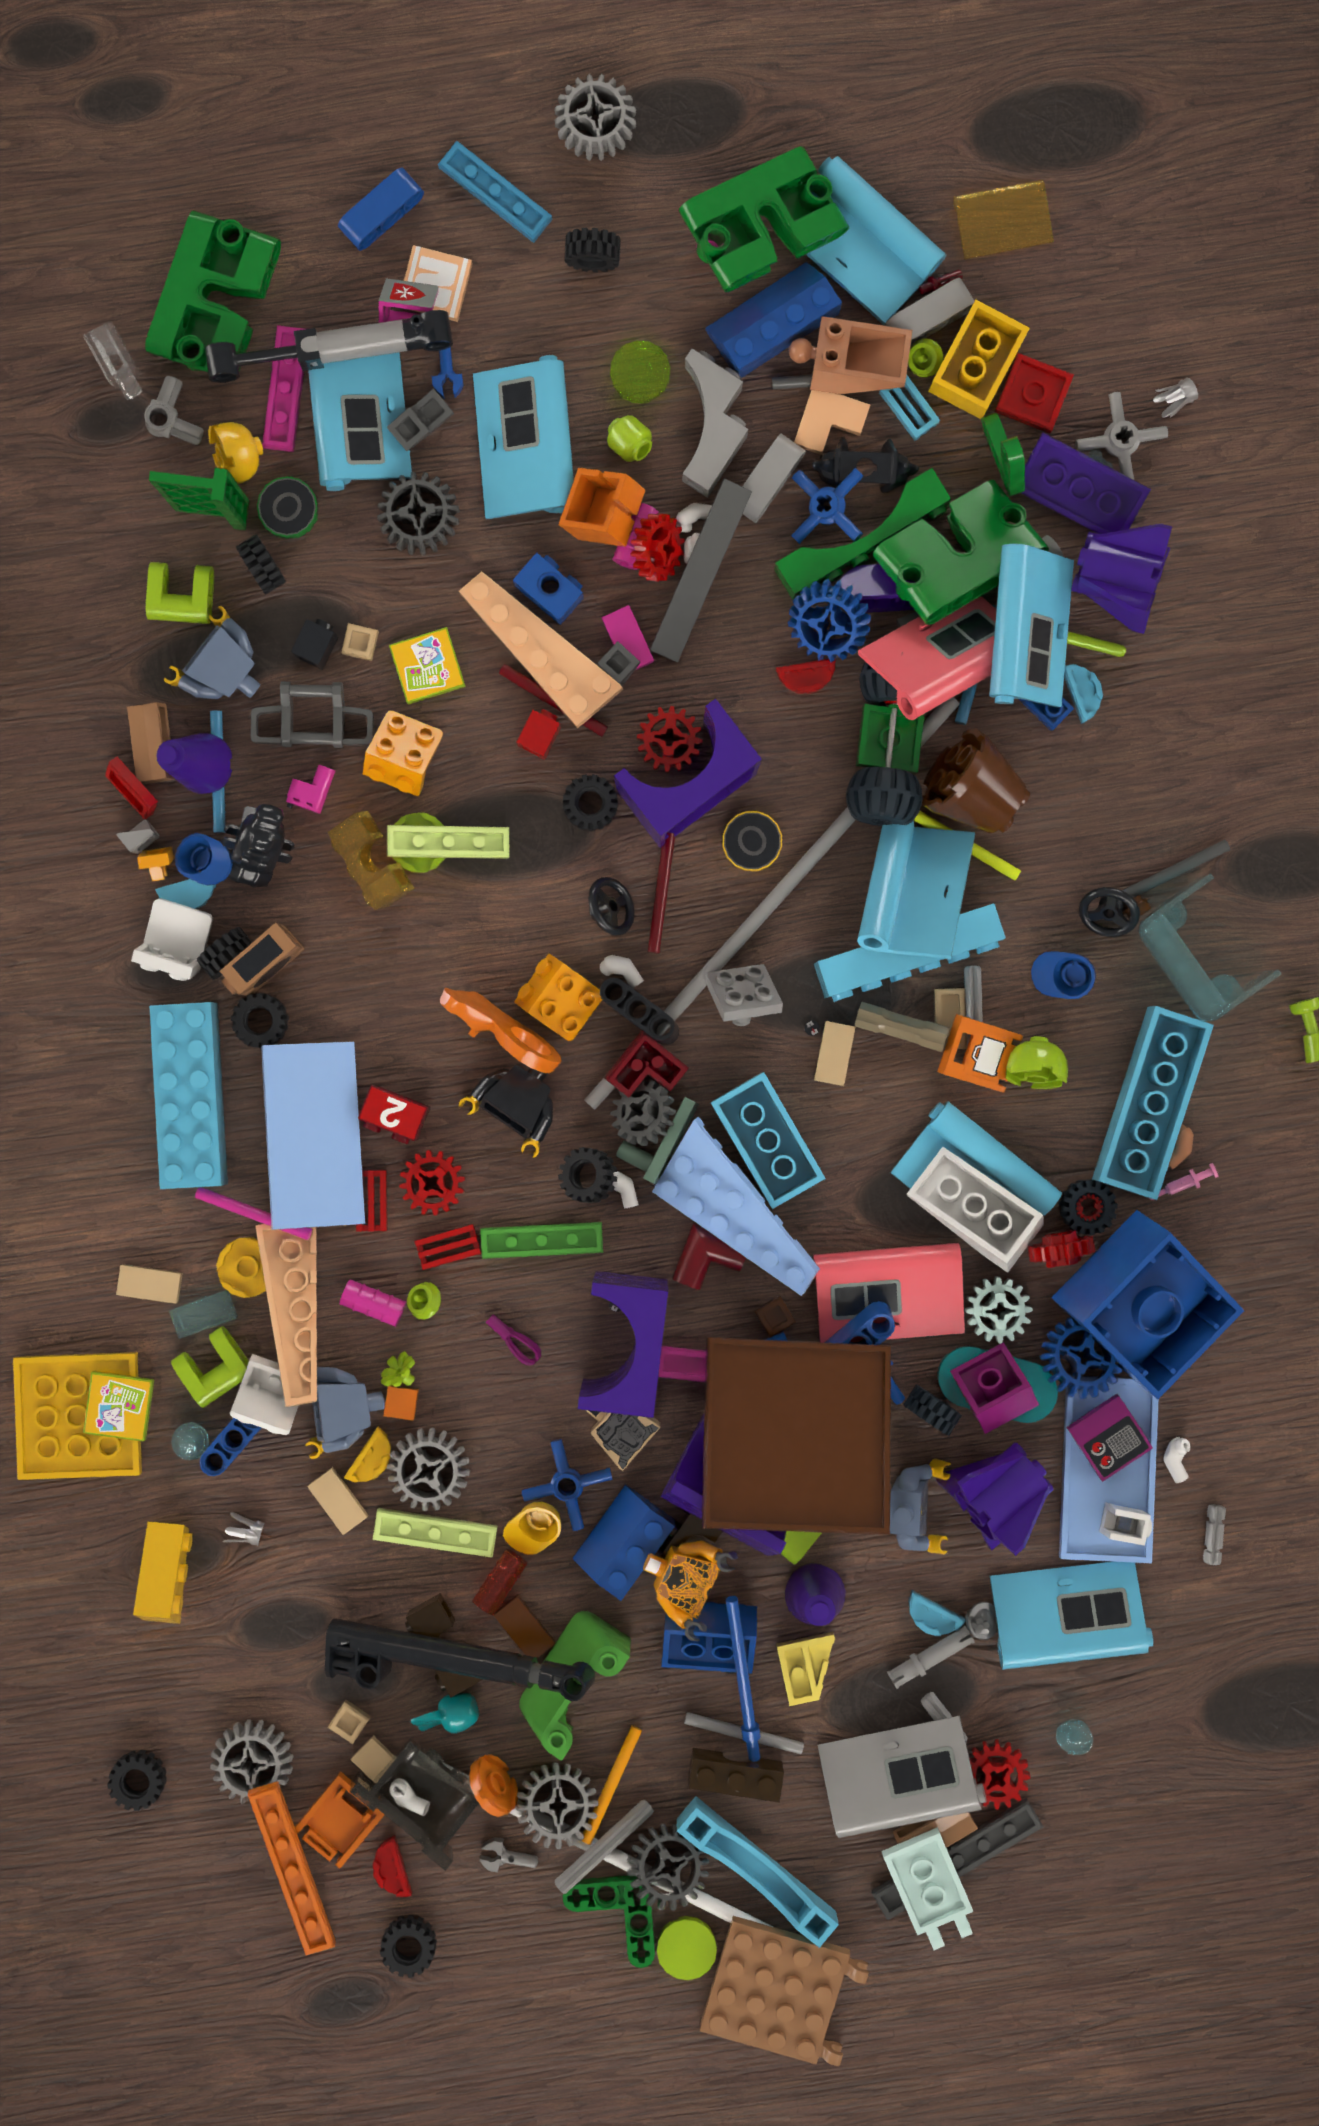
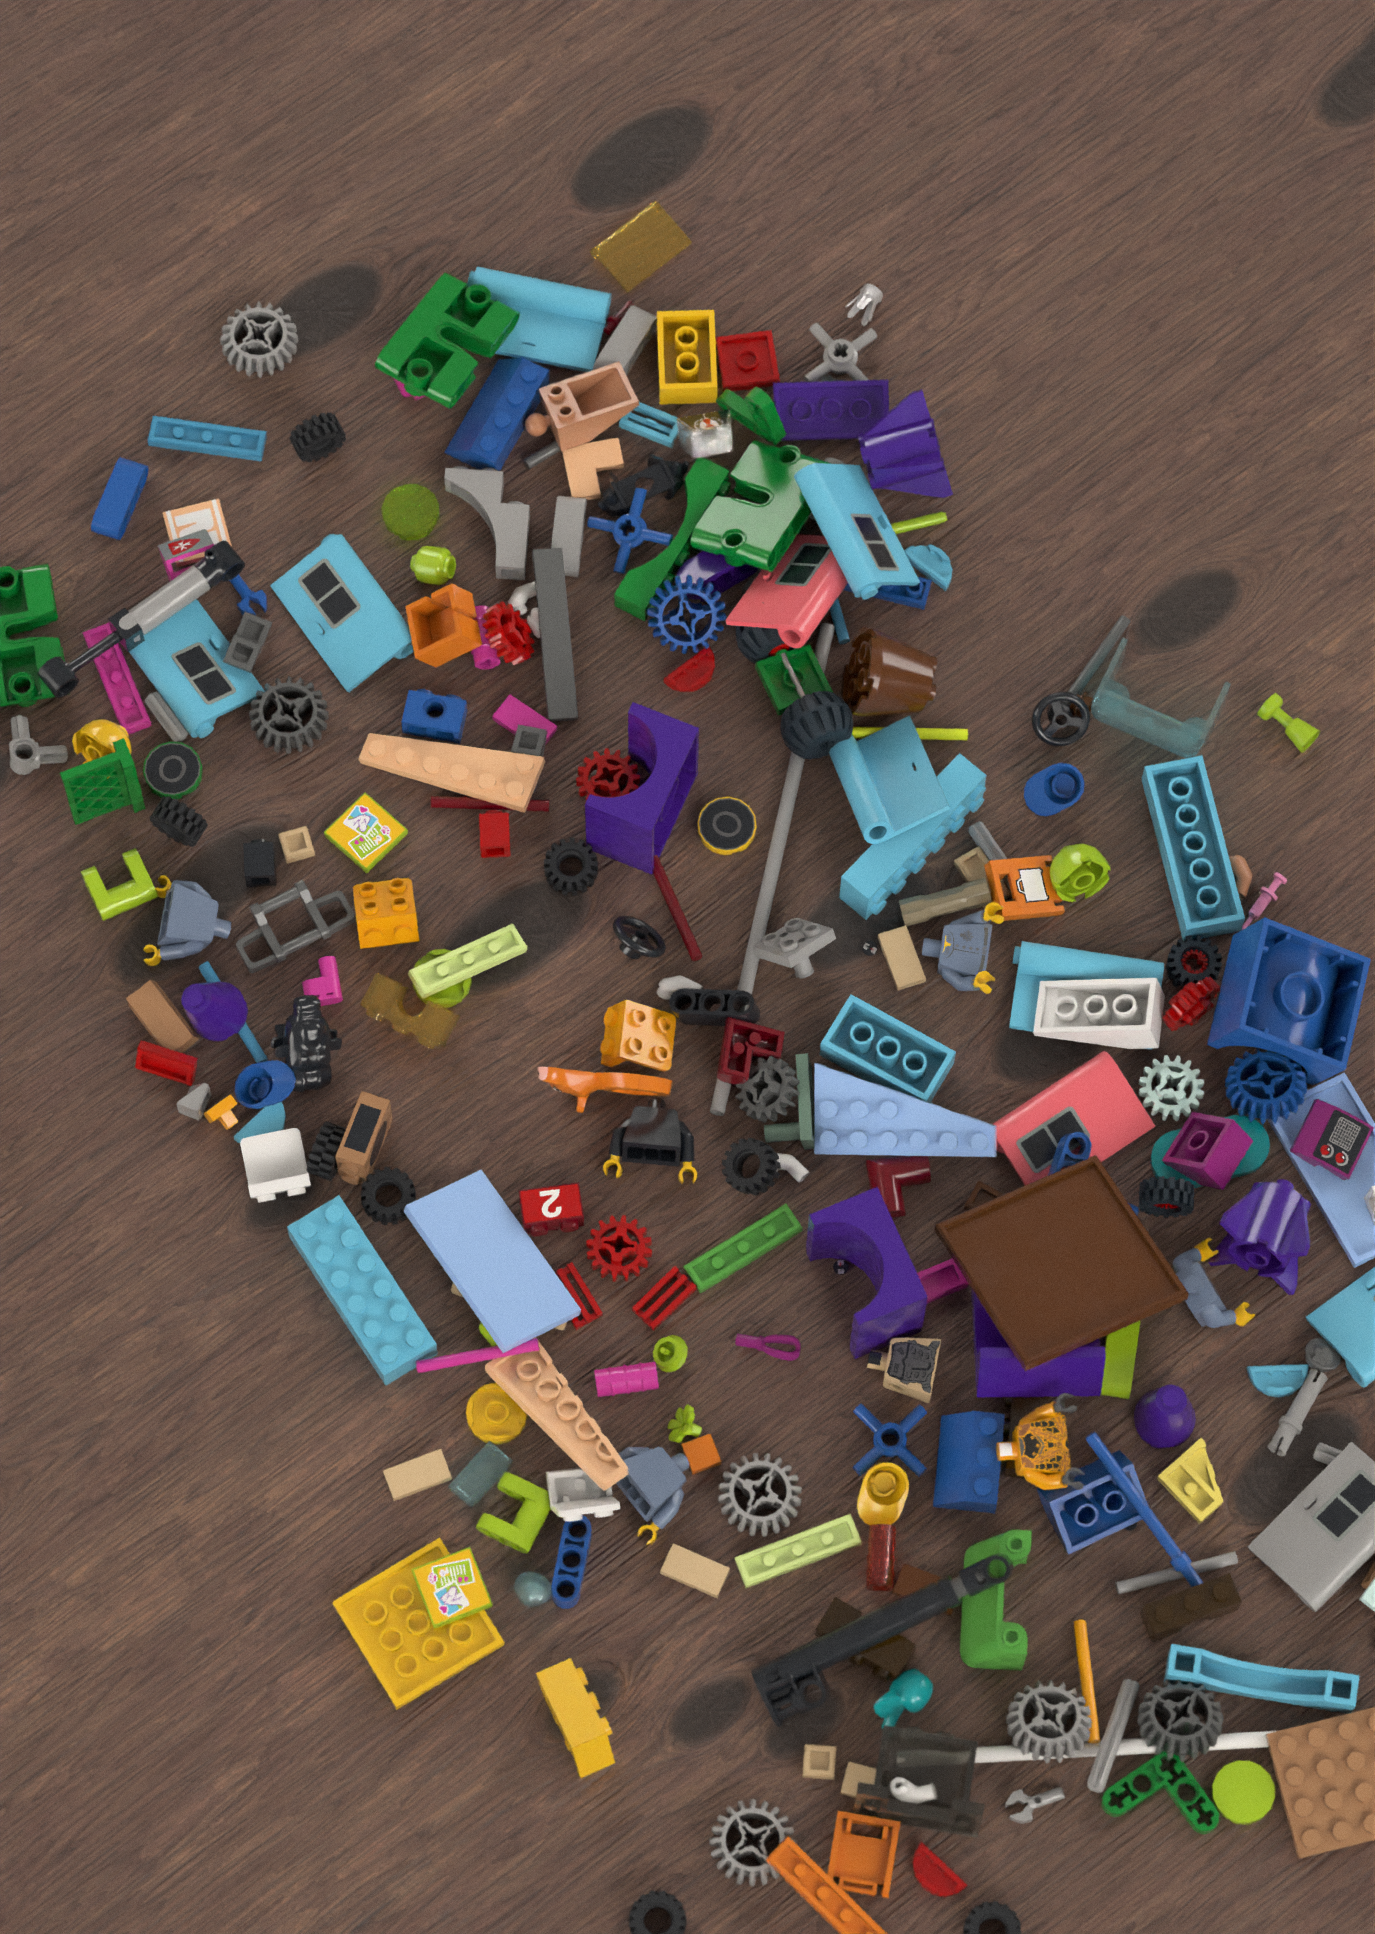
camera: 30 degrees left, 20 degrees down
flat silver piece [223,1512,271,1546] -> none
yellow tile [344,1426,391,1482] -> none
orange tile [469,1754,518,1817] -> none
lime hat [908,338,943,378] -> none
none -> light grey axle [145,692,188,742]
none -> clear torso [676,409,734,458]
none -> sand blue torso [922,902,1004,994]

